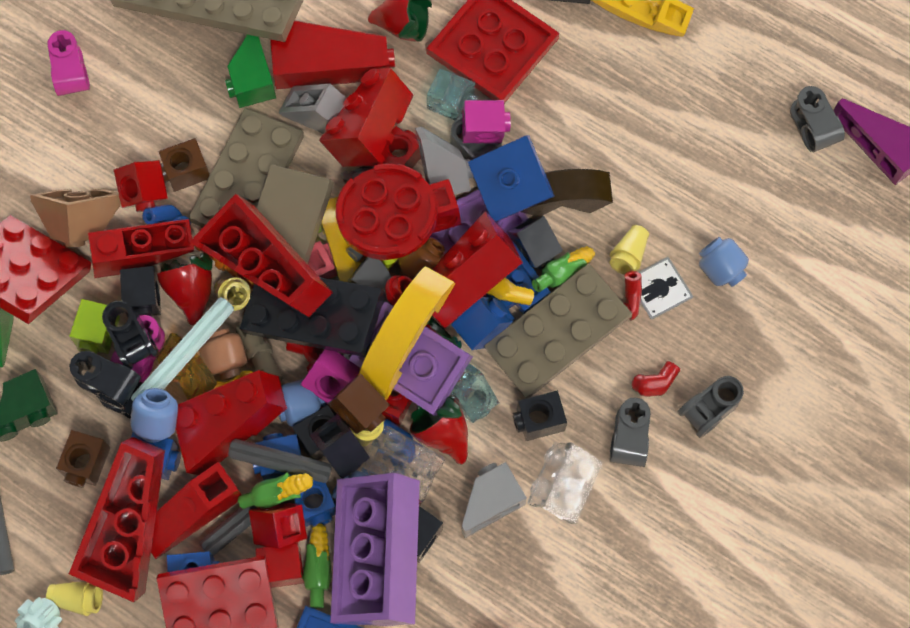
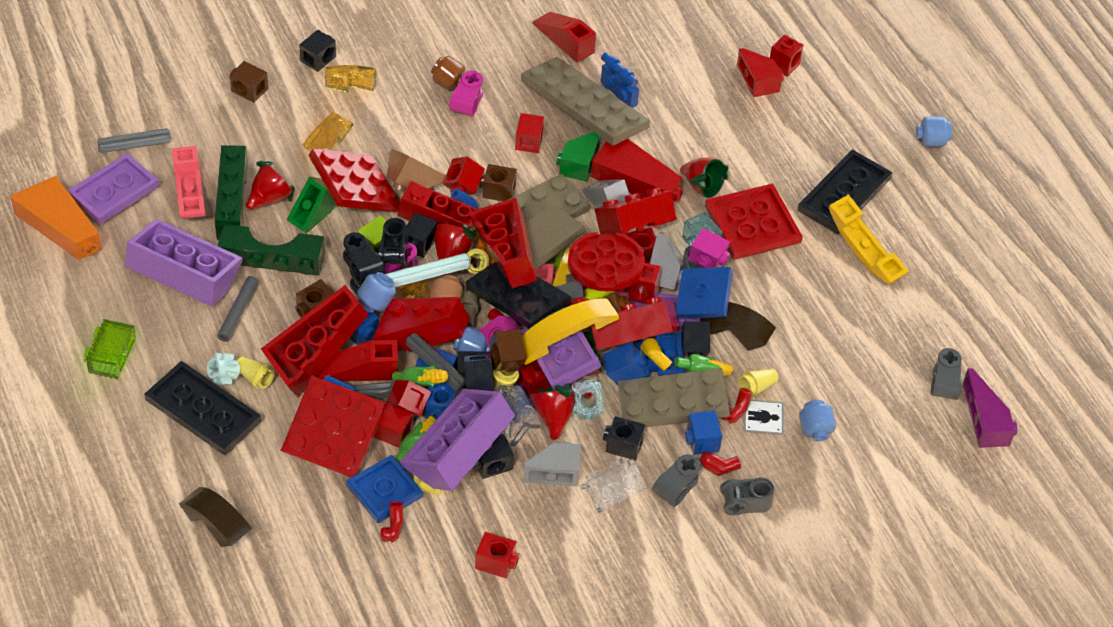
camera: 30 degrees right, 20 degrees down
none -> dark orange head [431,56,466,91]
none -> red brick [515,113,544,154]
none -> blue brick [685,411,722,455]

